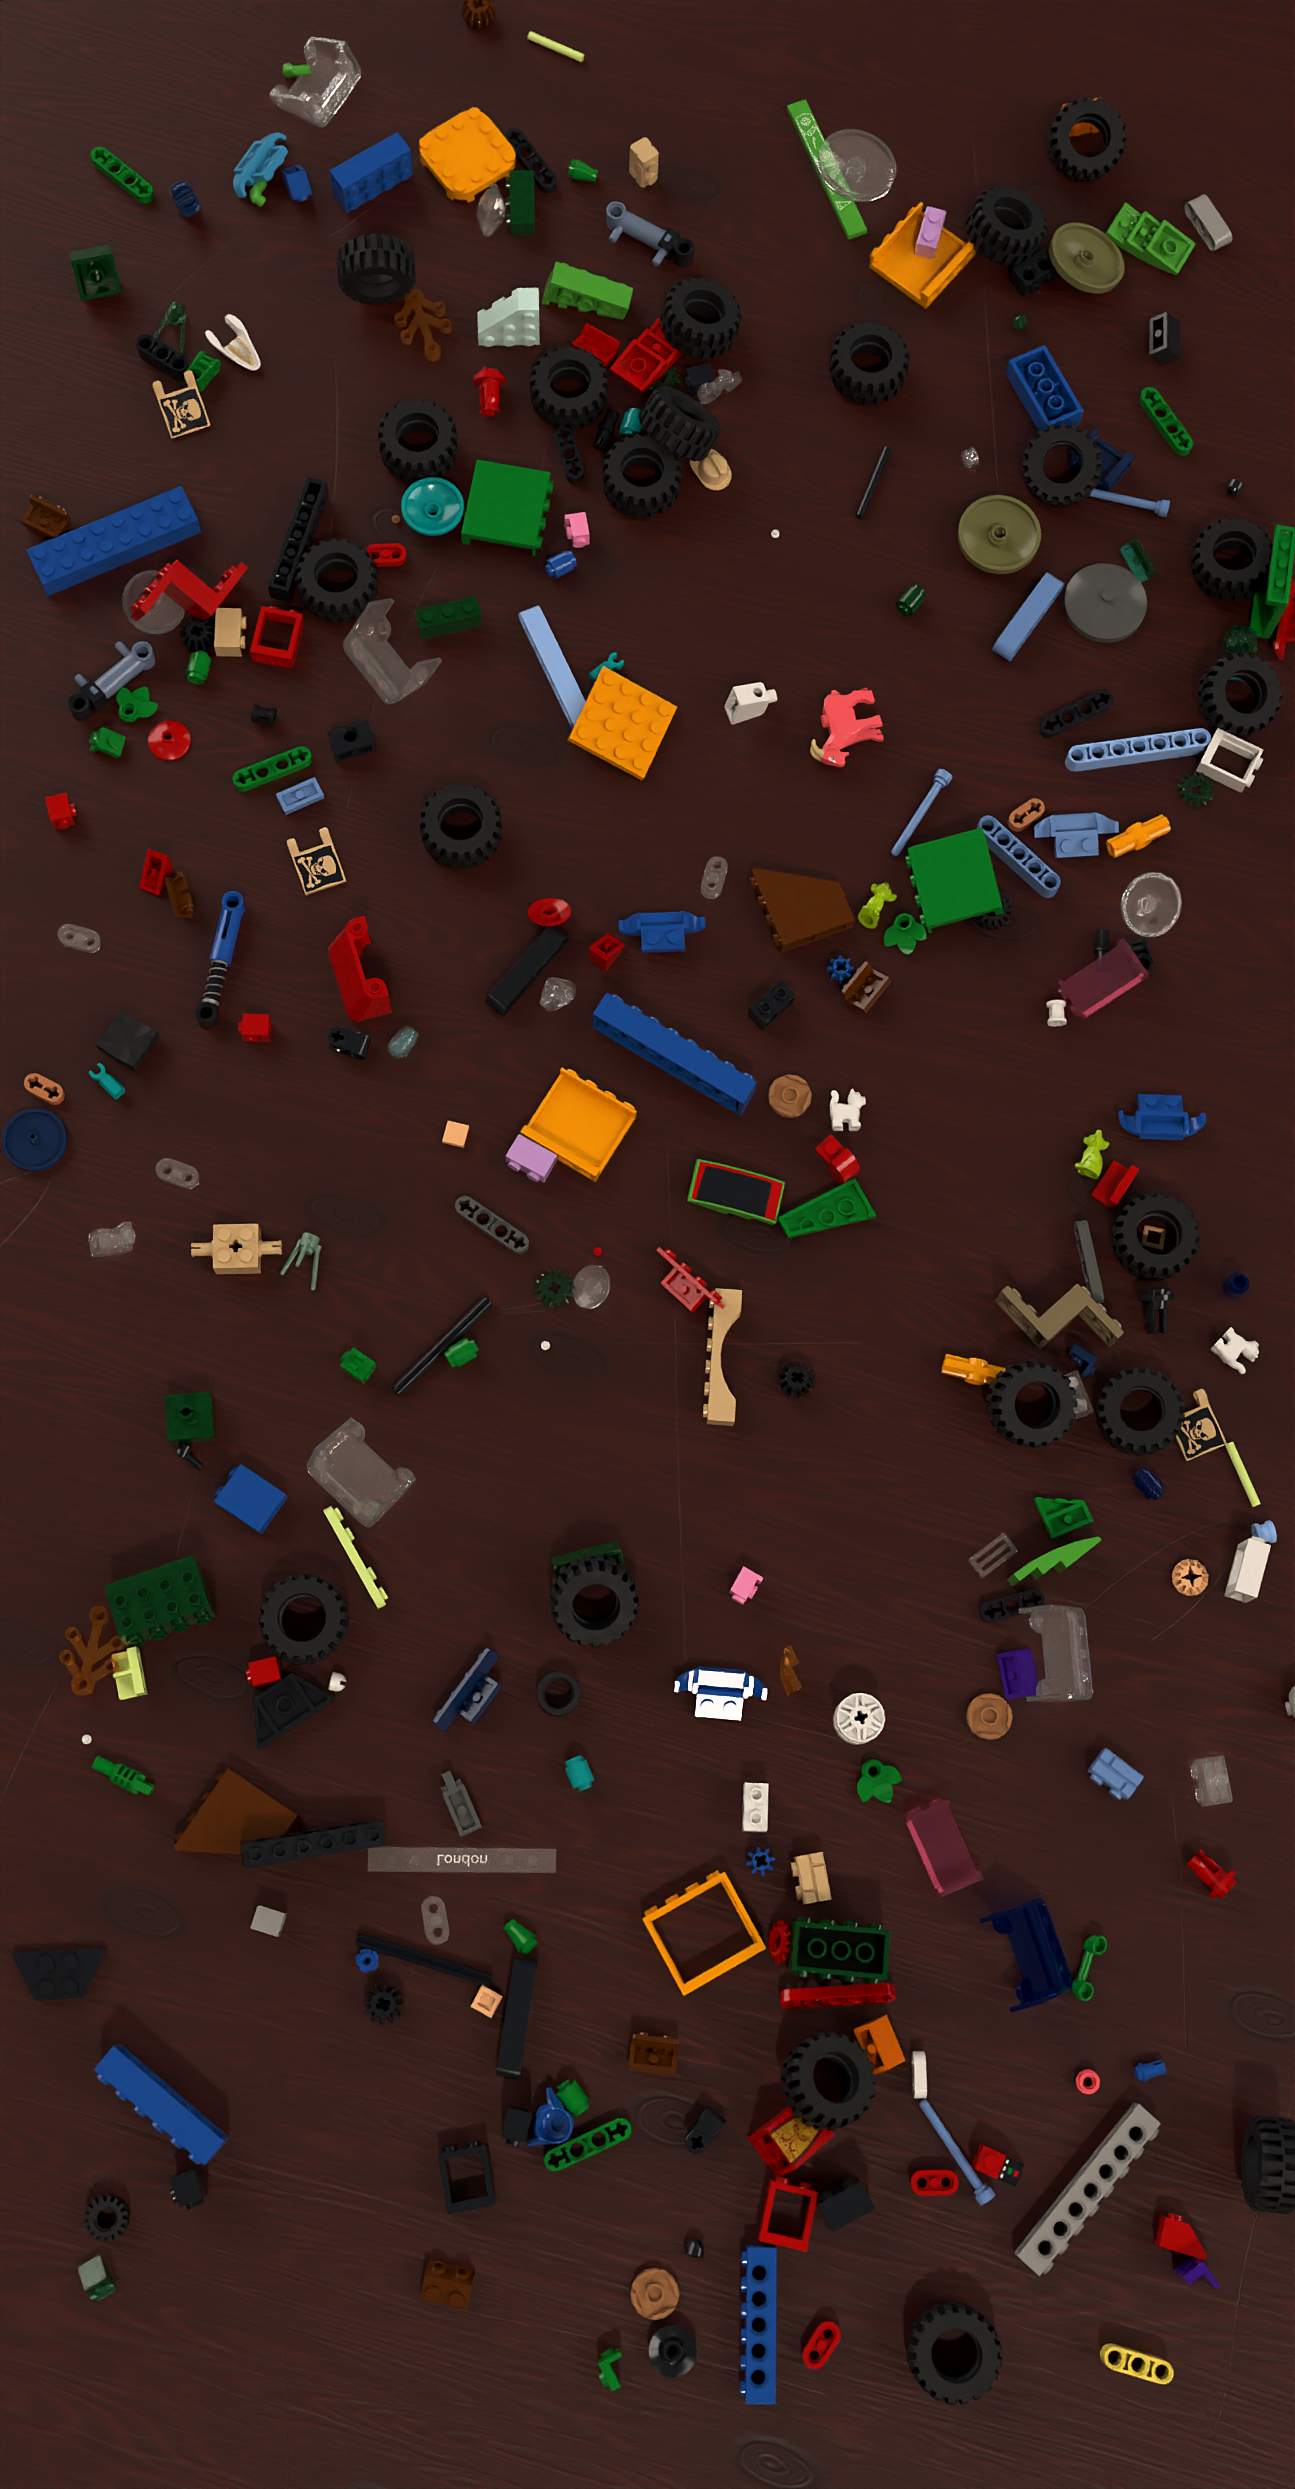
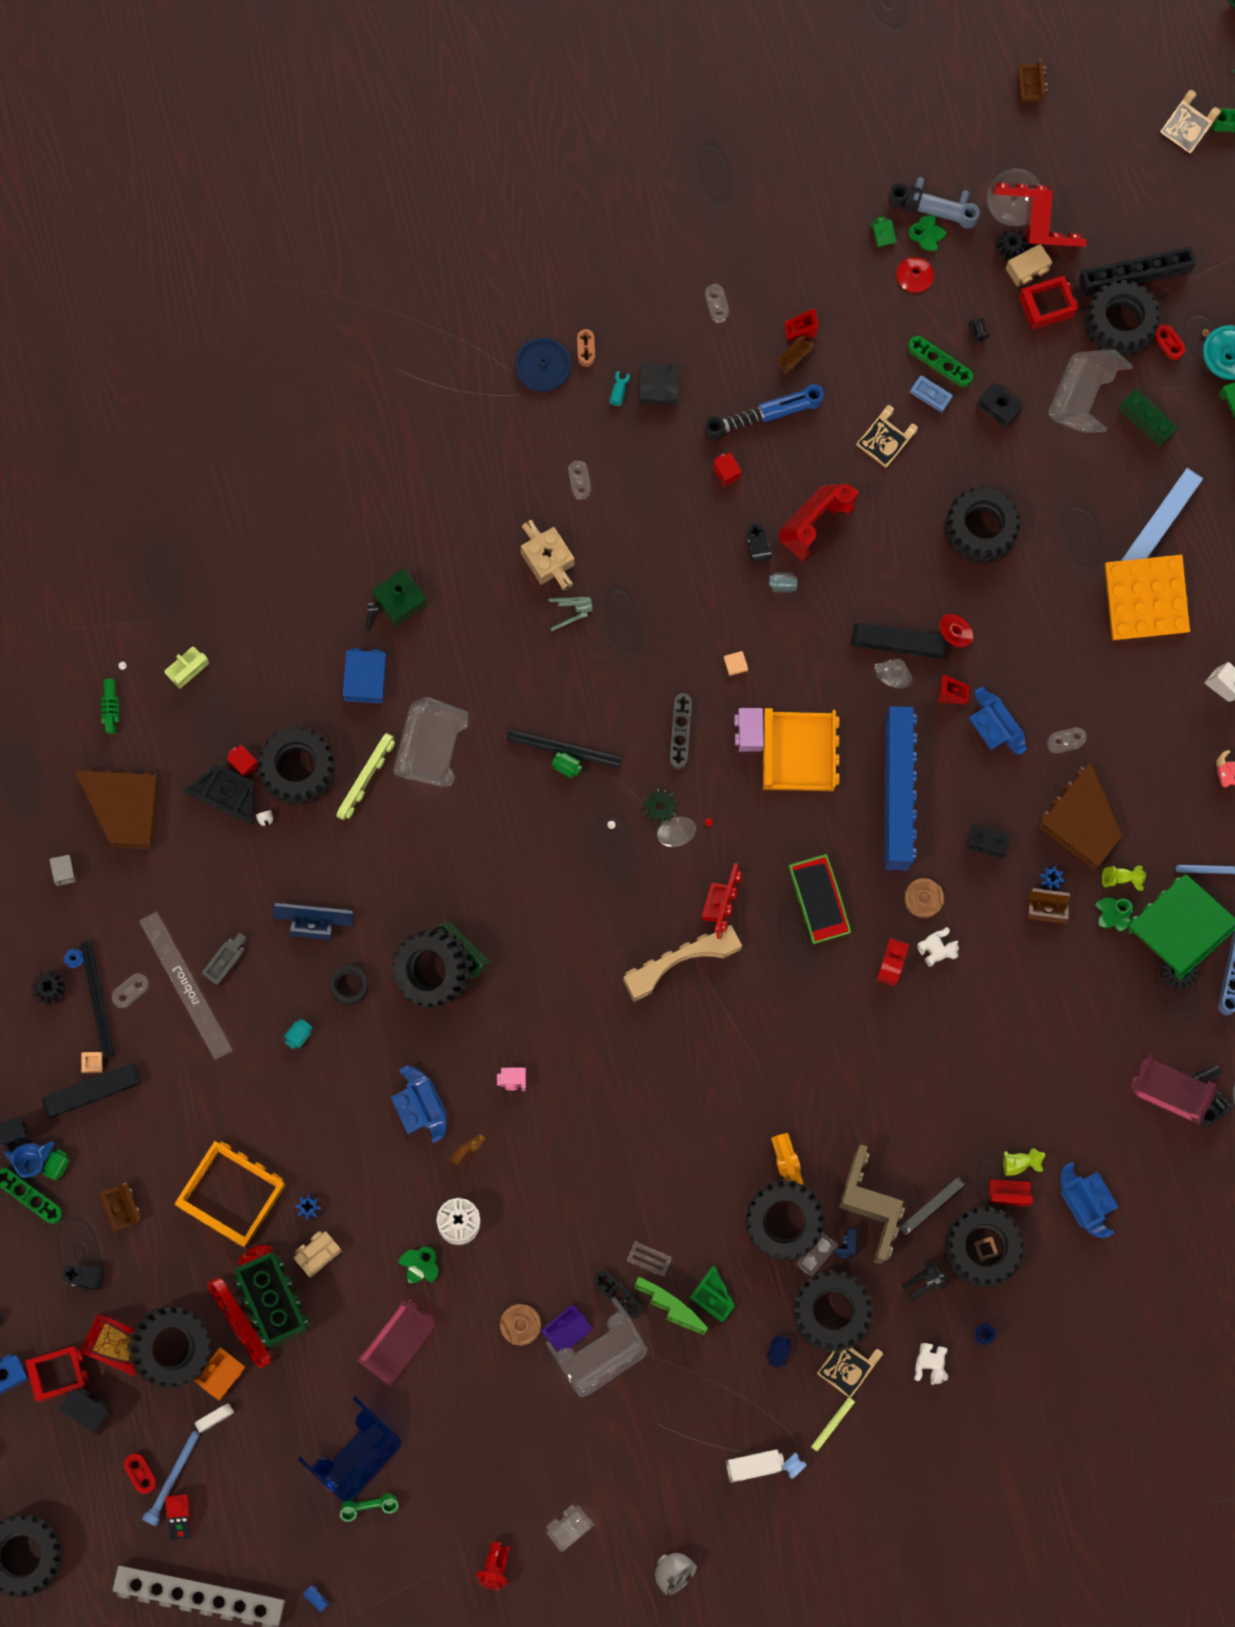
camera: 60 degrees right, 0 degrees up
blue brick [26,486,201,596] -> none
red brick [45,793,77,829] -> none
clear orange plant [59,1606,125,1696] -> none
clear brick [88,1222,135,1257] -> none
dark green brick [104,1555,216,1648] -> none
black beam [136,334,189,382] -> none
green brick [186,651,211,684] -> none
black brick [239,1819,386,1869] -> none
green brick [340,1347,377,1385] -> none
green cone [504,1919,538,1955] -> none
teal bar [588,652,624,683] -> none
white brick [742,1783,768,1832] -> none
green wing [777,1178,876,1239] -> none
black gear [778,1361,816,1399] -> none
white bush [1046,1000,1067,1027] -> none
coral plate [1076,2069,1100,2094] -> none
medium blue brick [1087,1748,1144,1800] -> none
light nougat gear [1172,1559,1209,1596] -> none

